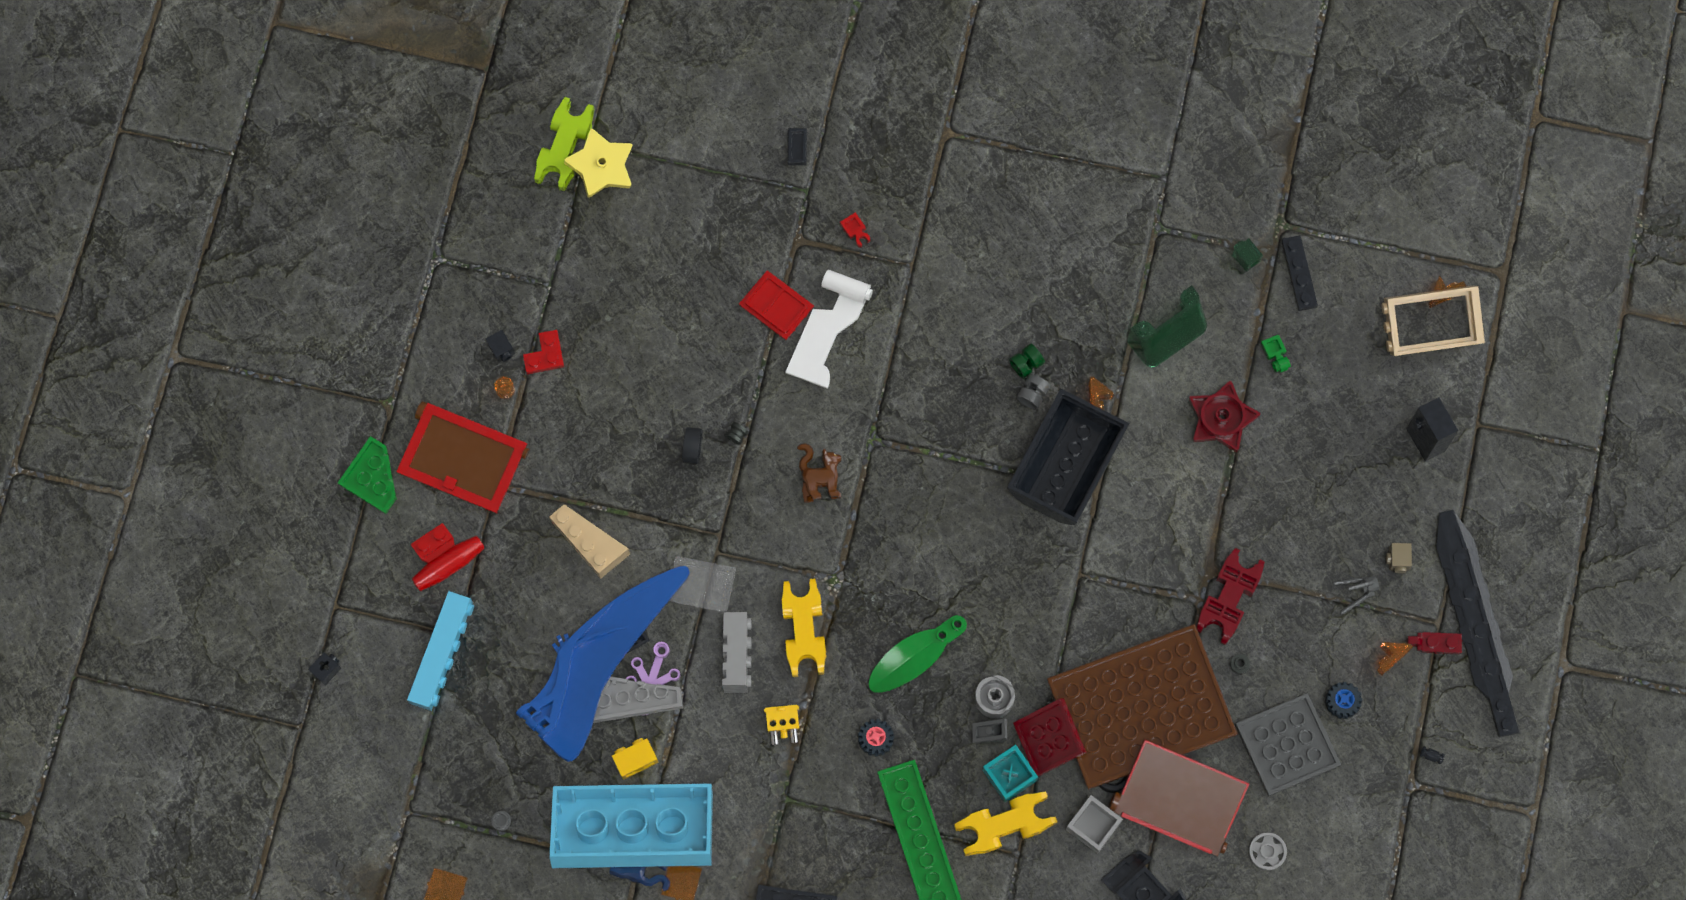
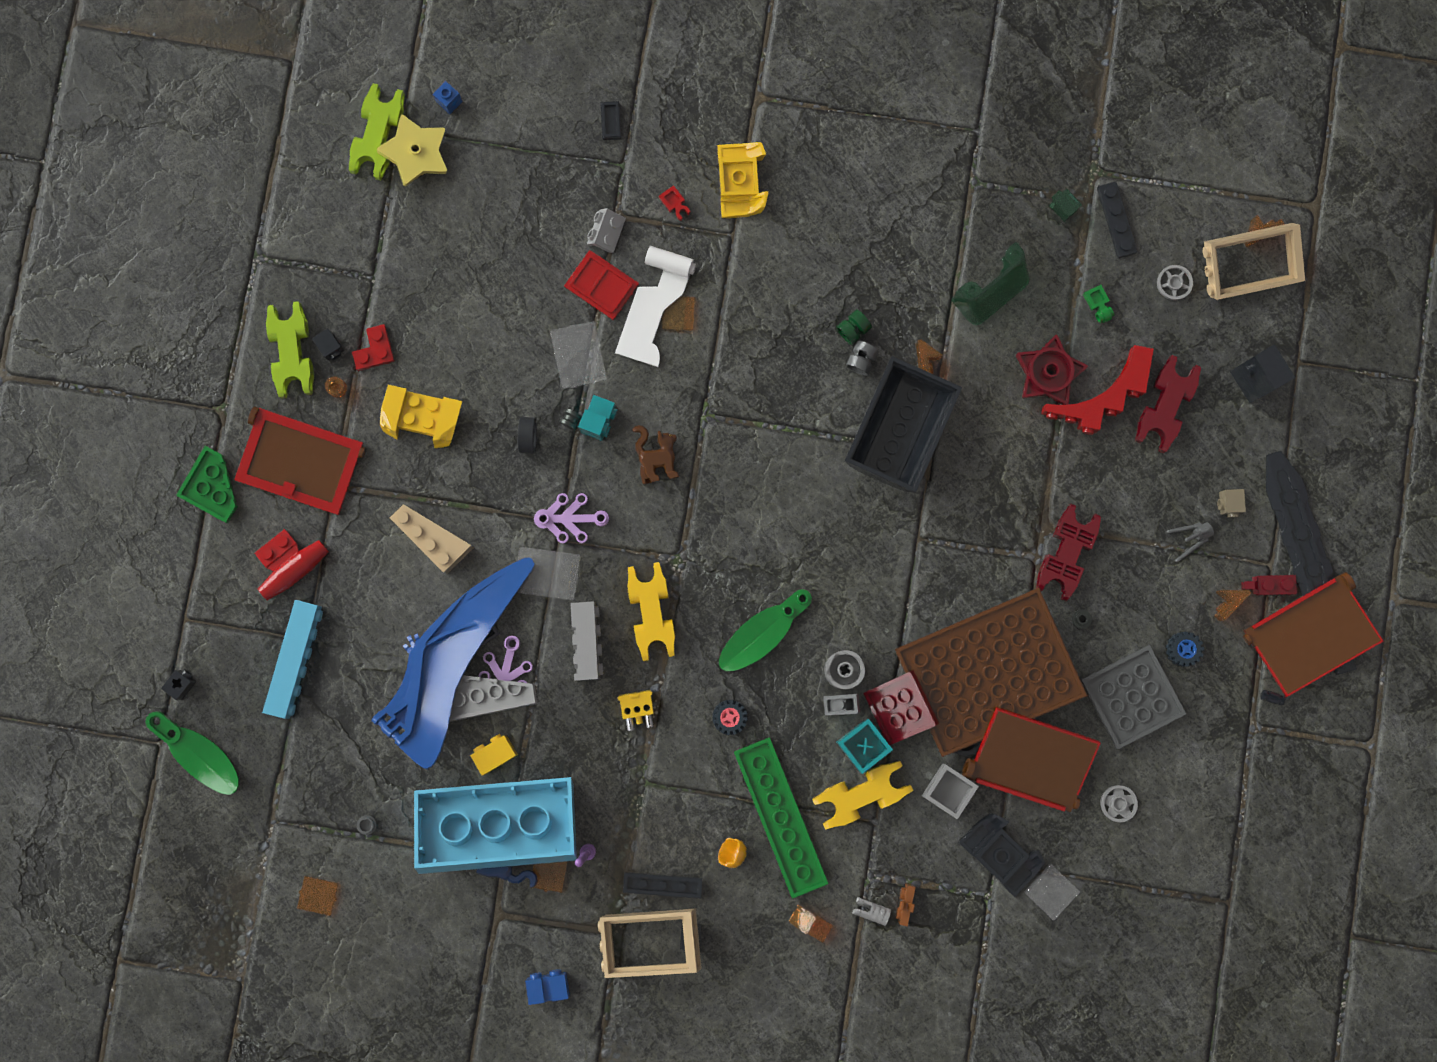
camera: 10 degrees left, 10 degrees up
none -> green plant [145,711,239,795]
none -> lime piece [266,301,314,399]
none -> yellow piece [380,385,462,448]
none -> blue brick [433,81,463,114]
none -> lavender plant [534,493,609,544]
none -> clear piece [550,321,607,389]
none -> medium lavender piece [575,844,596,867]
none -> teal brick [578,395,618,441]
none -> light grey bracket [587,208,626,253]
none -> clear orange piece [662,297,695,332]
none -> yellow piece [717,142,768,218]
none -> light orange hair [718,838,747,868]
none -> red arch [1041,345,1154,435]
none -> dark red piece [1135,355,1201,453]
none -> light grey wheel [1157,265,1193,300]
none -> reddish brown door [1243,572,1383,697]

